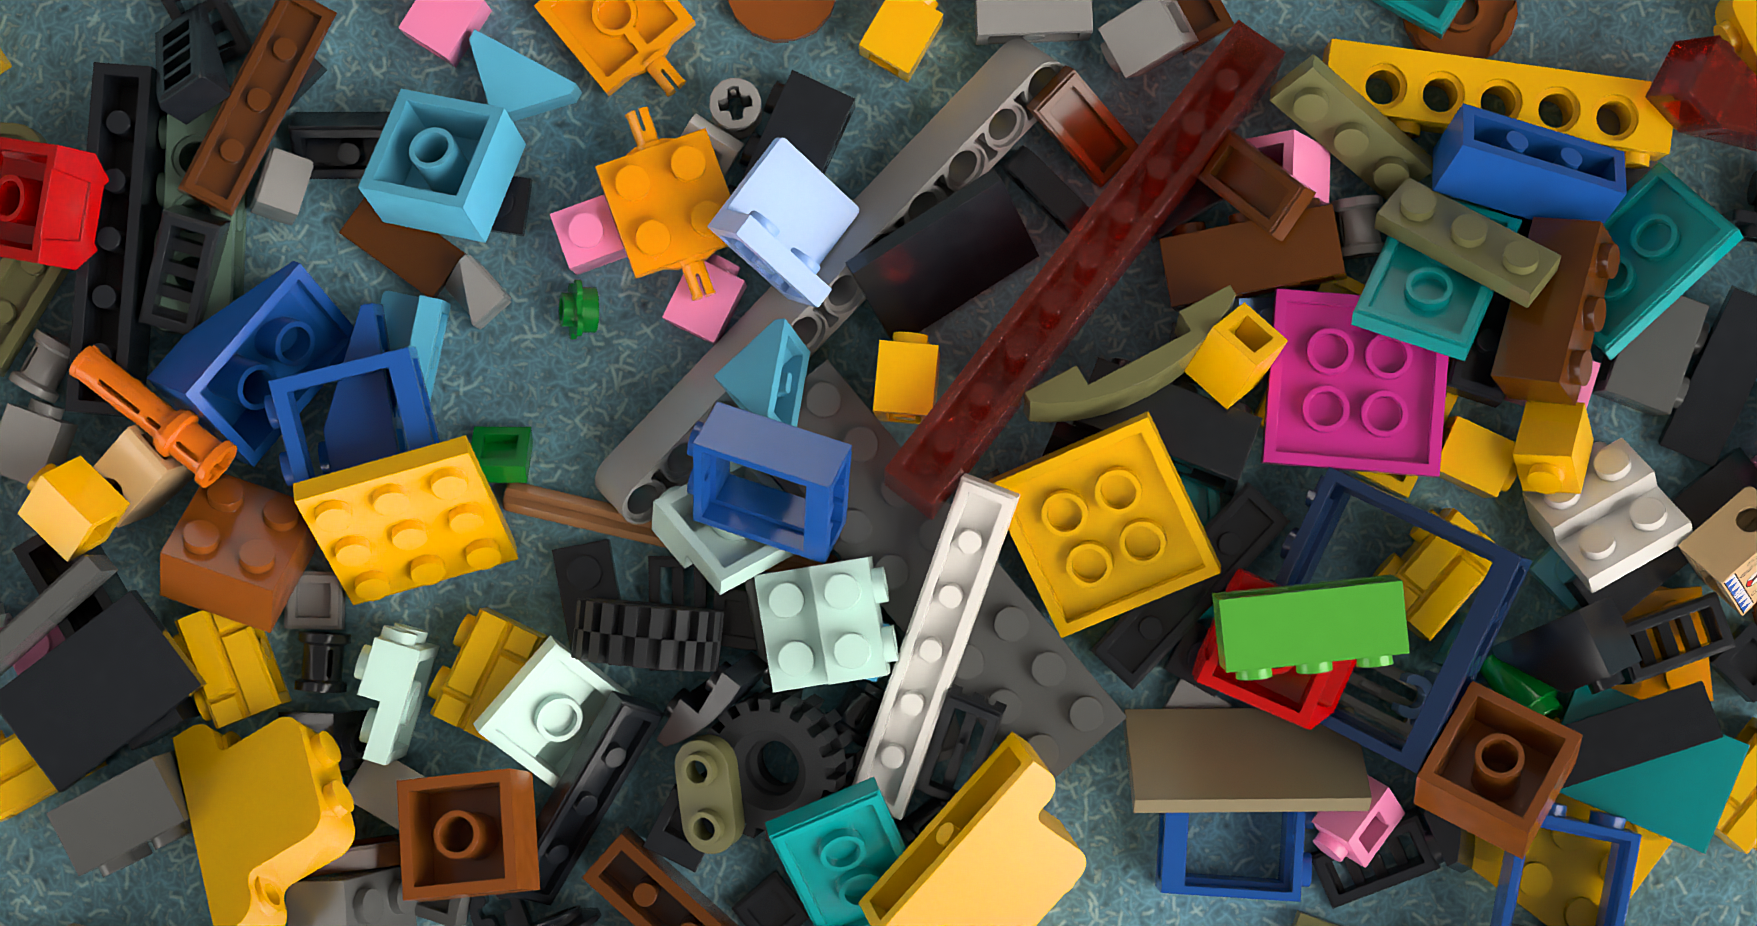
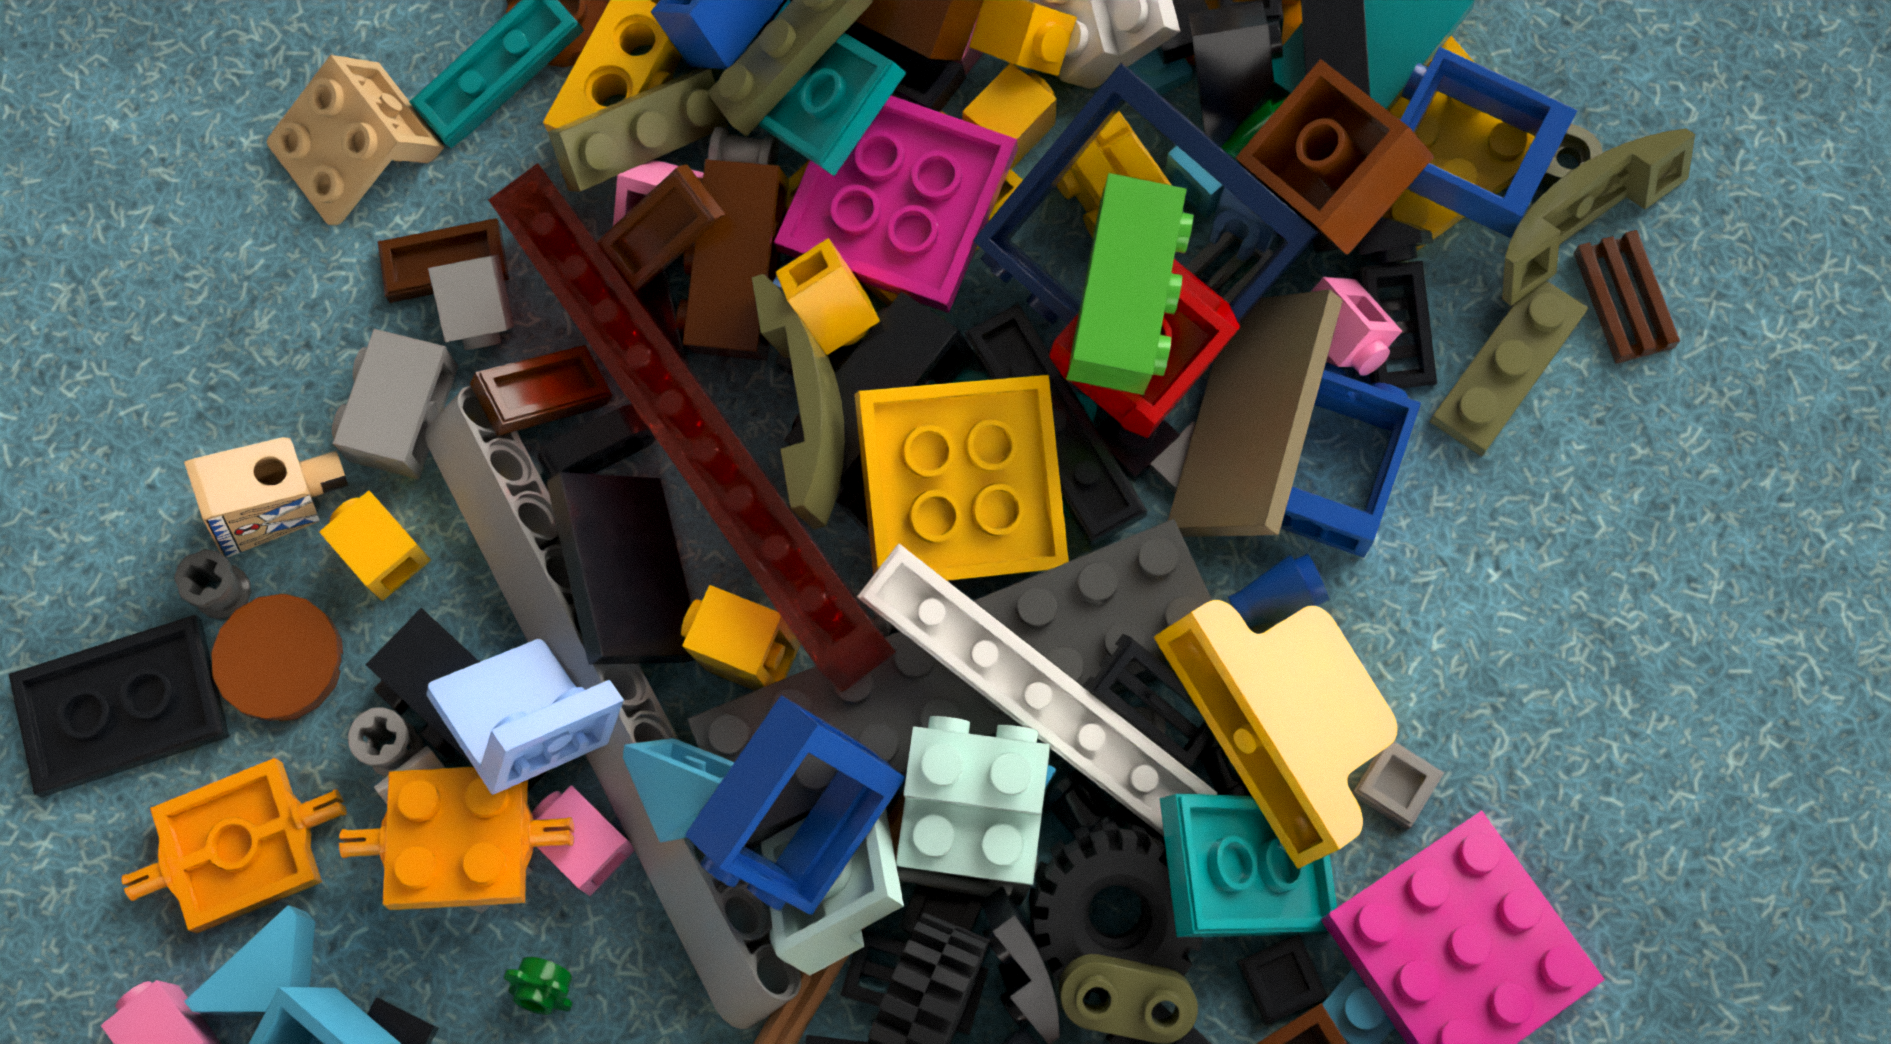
camera: 65 degrees left, 15 degrees down
bright pink brick [550,194,627,275] -> none
none -> blue cone [1228,553,1330,629]

